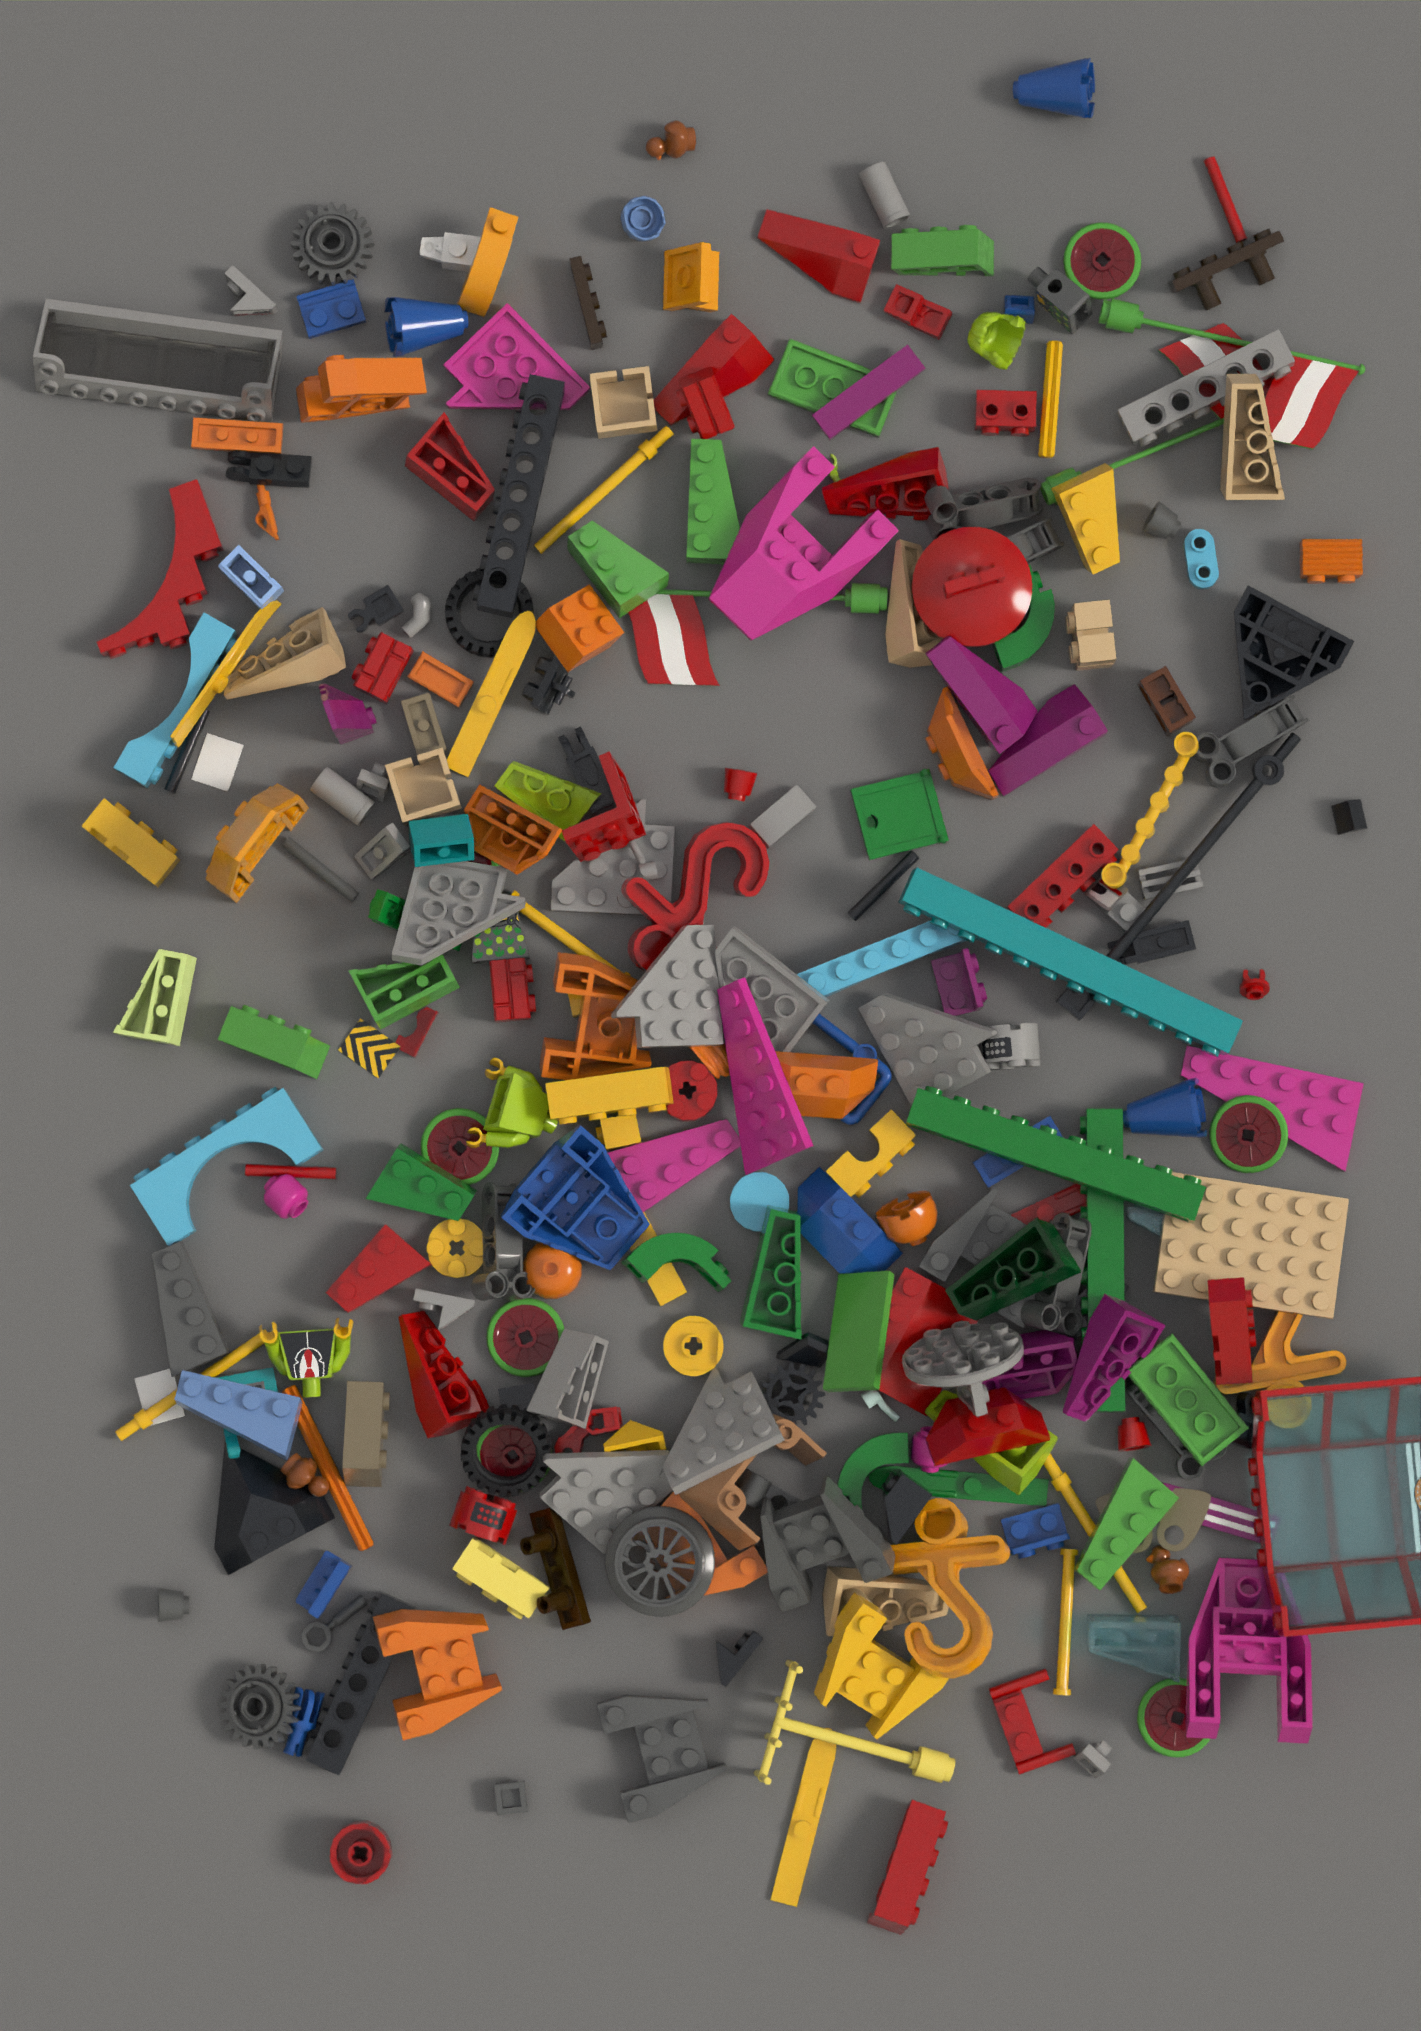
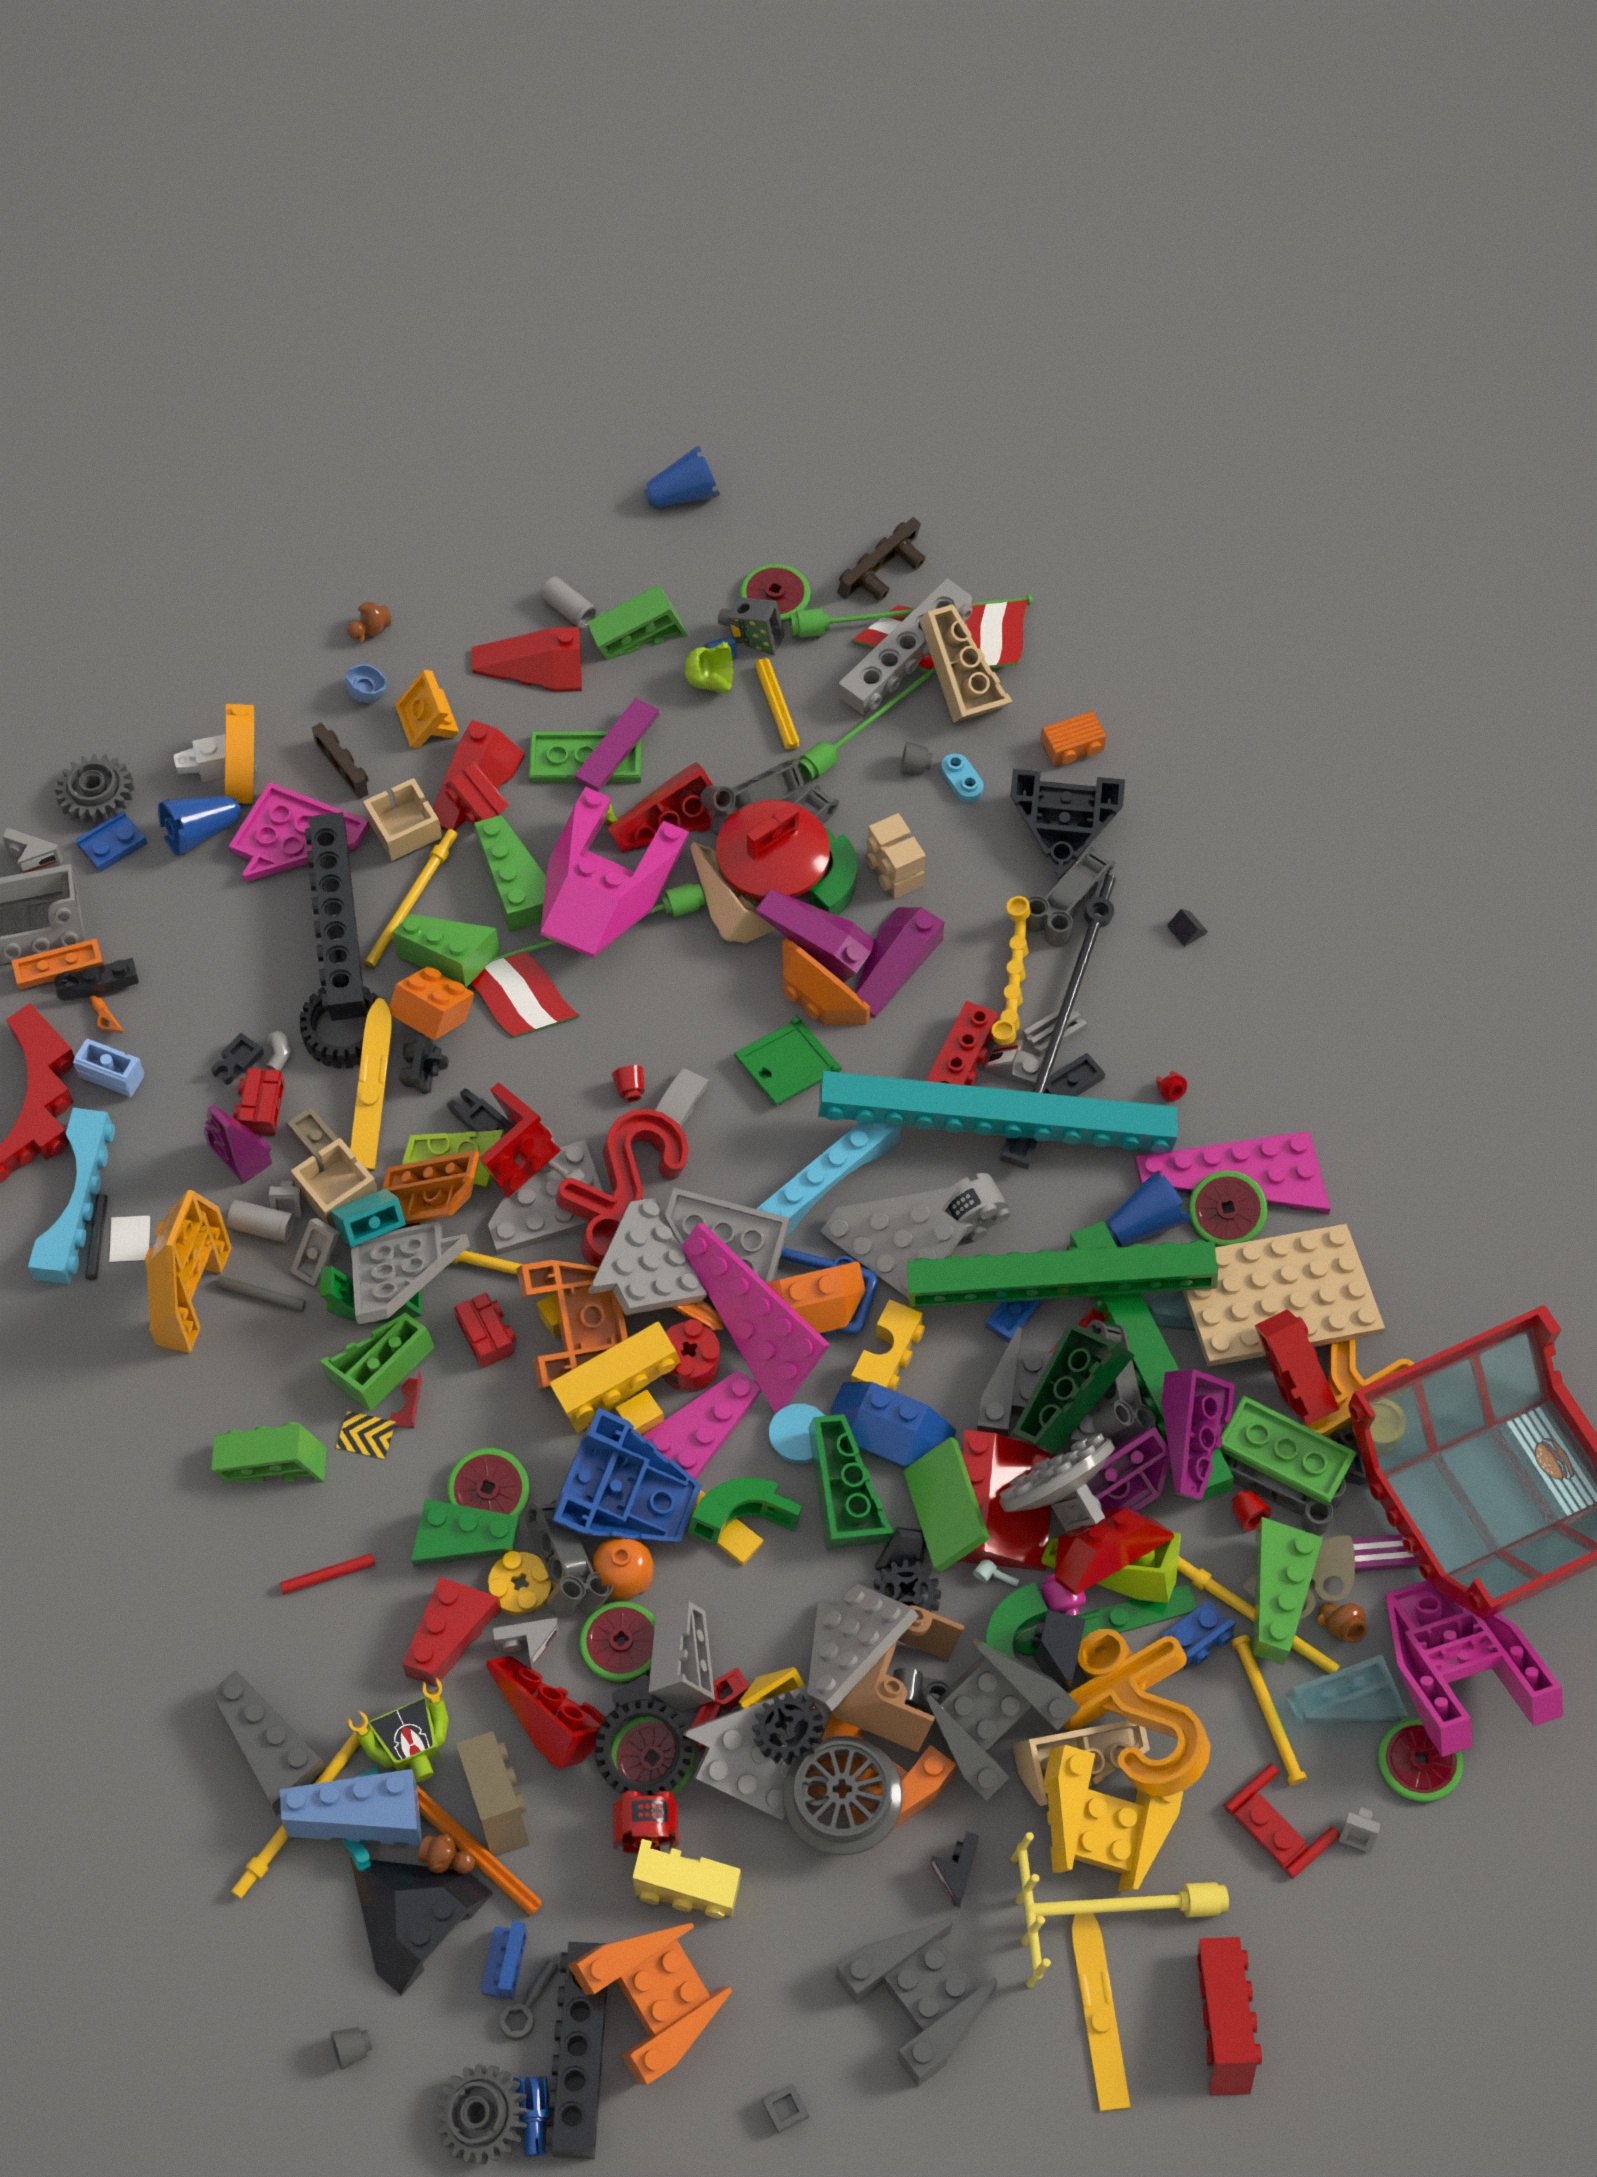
camera: 20 degrees left, 25 degrees down
yellow wedge [82,798,180,888] -> none
yellowish green wedge [113,949,197,1046] -> none
medium azure arch [130,1087,324,1246] -> none
white sticker [134,1369,185,1426] -> none
yellow piece [170,600,281,748] -> none
tan wedge [223,607,346,700] -> none
dark pink head [263,1174,308,1219] -> none
orange wedge [296,355,427,423] -> none
red wedge [405,412,495,521] -> none
orange tile [407,651,474,708] -> none
lime torso [466,1058,558,1148] -> none
dark grey torso [472,912,530,964] -> none
dark brown plate [520,1507,591,1630] -> none
yellow plate [663,1316,724,1376] -> none
black bar [848,850,920,921] -> none
orange cylinder [876,1190,938,1246] -> none
red slope [883,284,953,340] -> none
magenta bracket [930,948,987,1016] -> none
red brick [975,390,1037,437] -> none
yellow wedge [1051,463,1120,575] -> none
reddish brown brick [1137,666,1196,736] -> none
red bar [1204,156,1247,243] -> none
none -> black gear [752,1692,825,1765]

